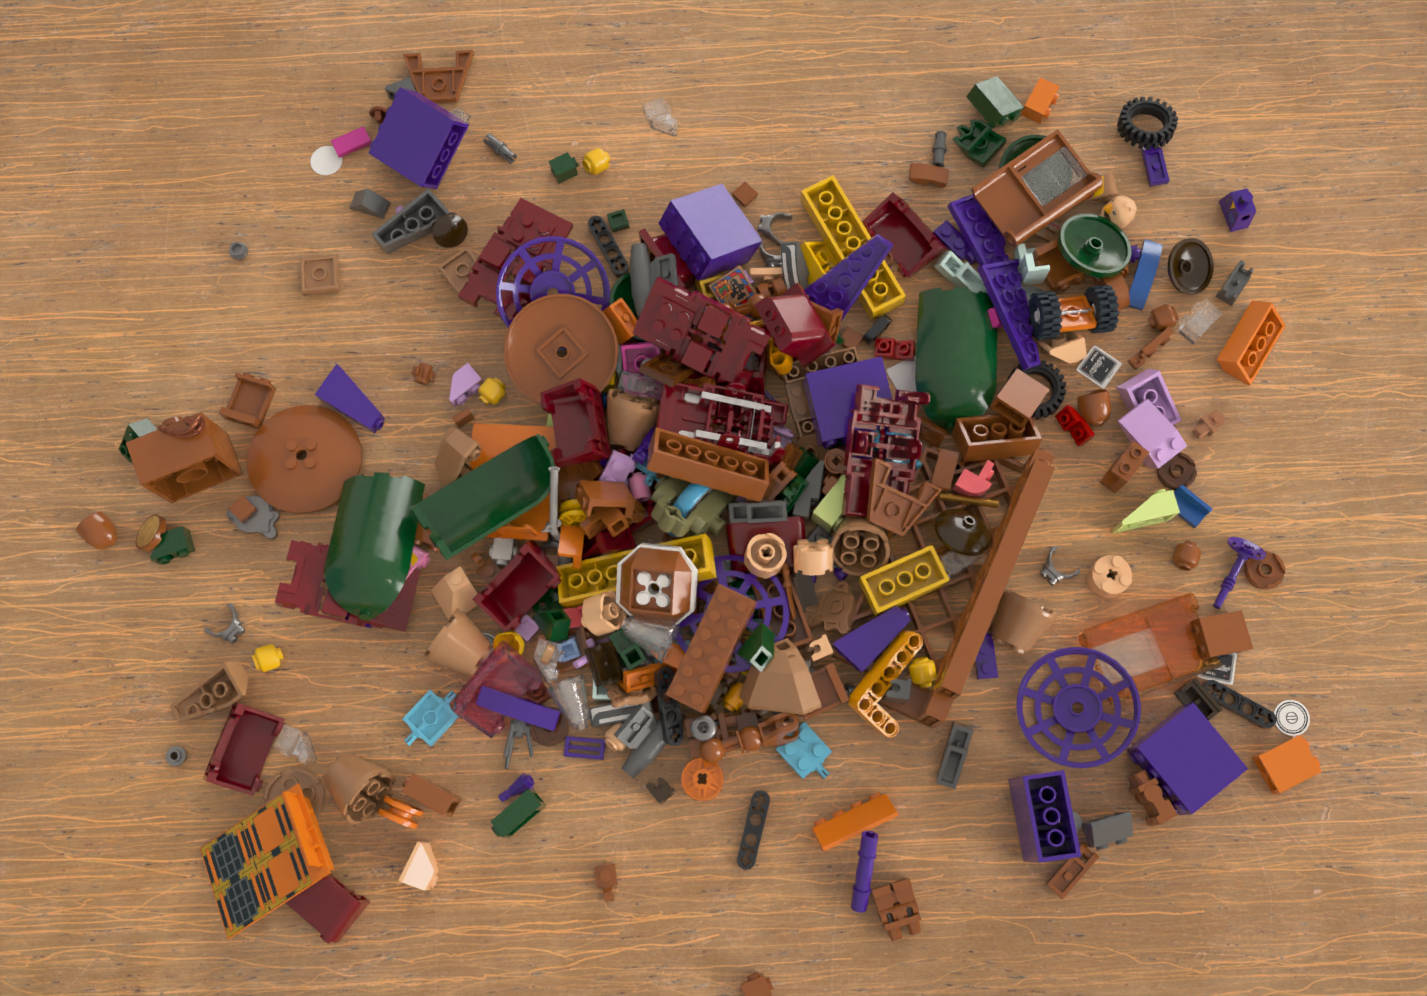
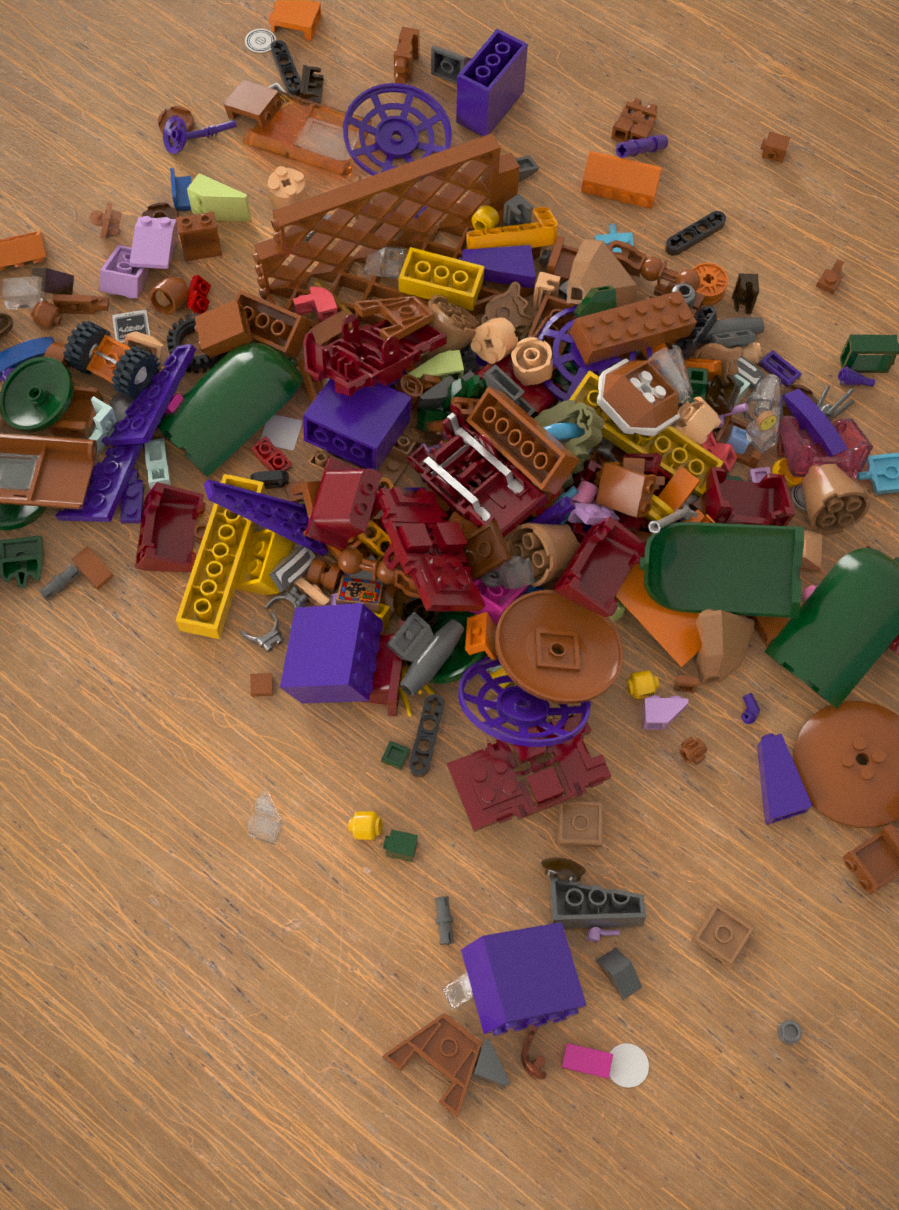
camera: 145 degrees left, 10 degrees down
dark green slope [533,609,571,642] -> none
reddish brown brick [736,709,762,732] -> none
dark brown dish [934,509,992,556] -> none
dark purple brick [1126,703,1248,815] -> none
dark orange head [1172,541,1201,571] -> none
none -> dark brown panel [32,267,74,295]
none -> dark purple arm [741,693,760,724]

